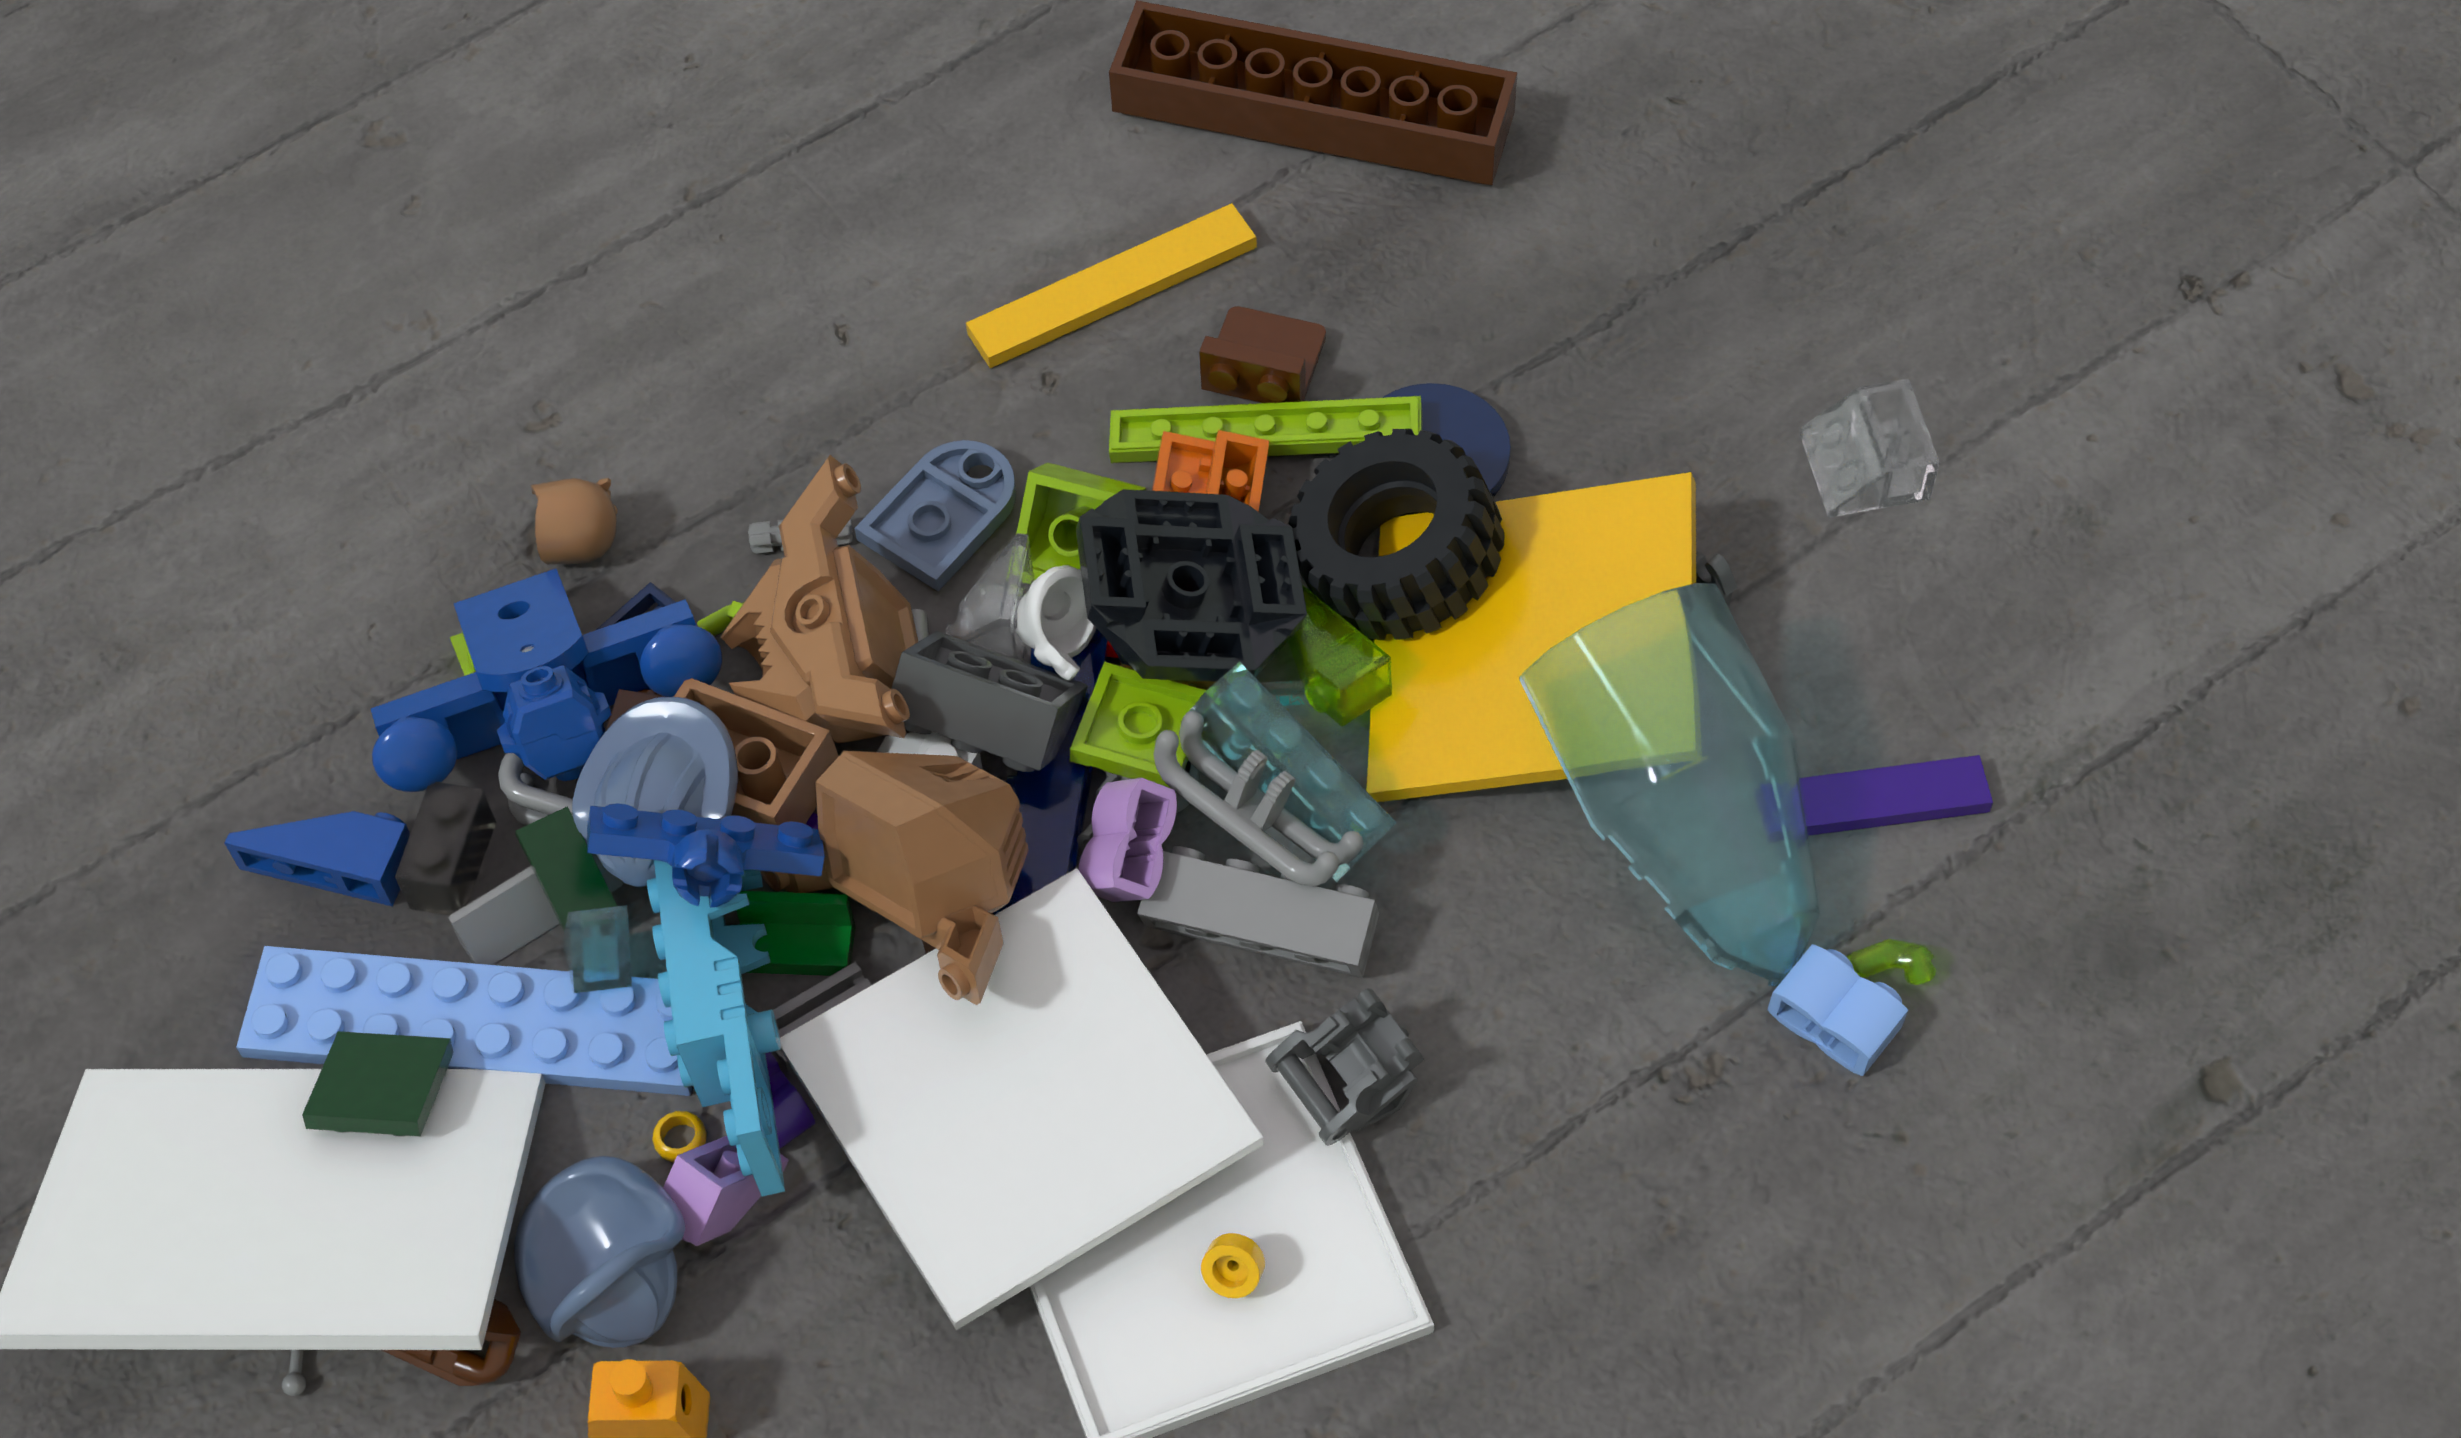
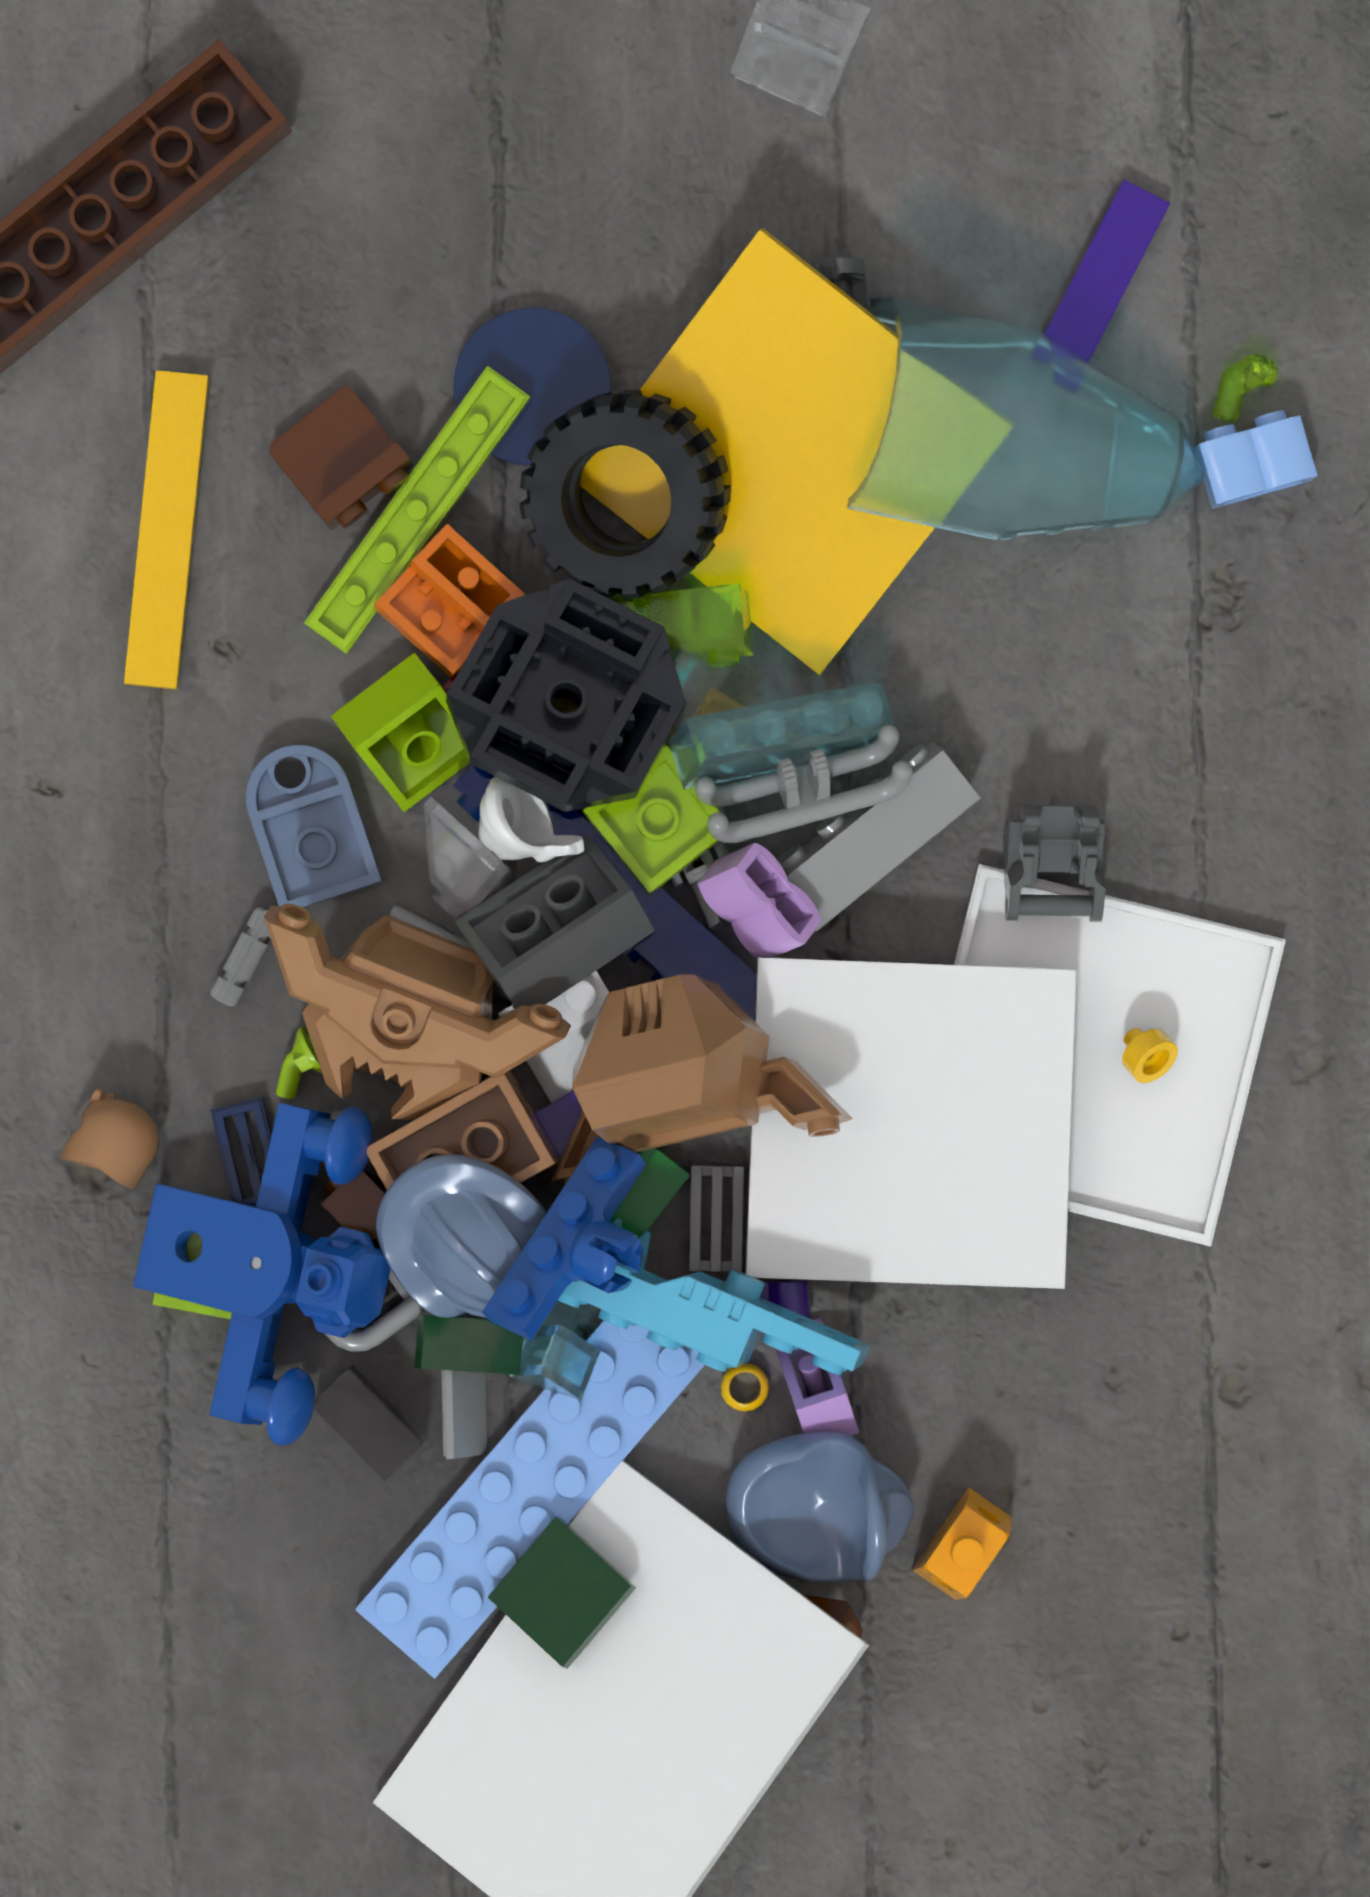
camera: 55 degrees left, 30 degrees up
blue slope [224,811,418,907] -> none

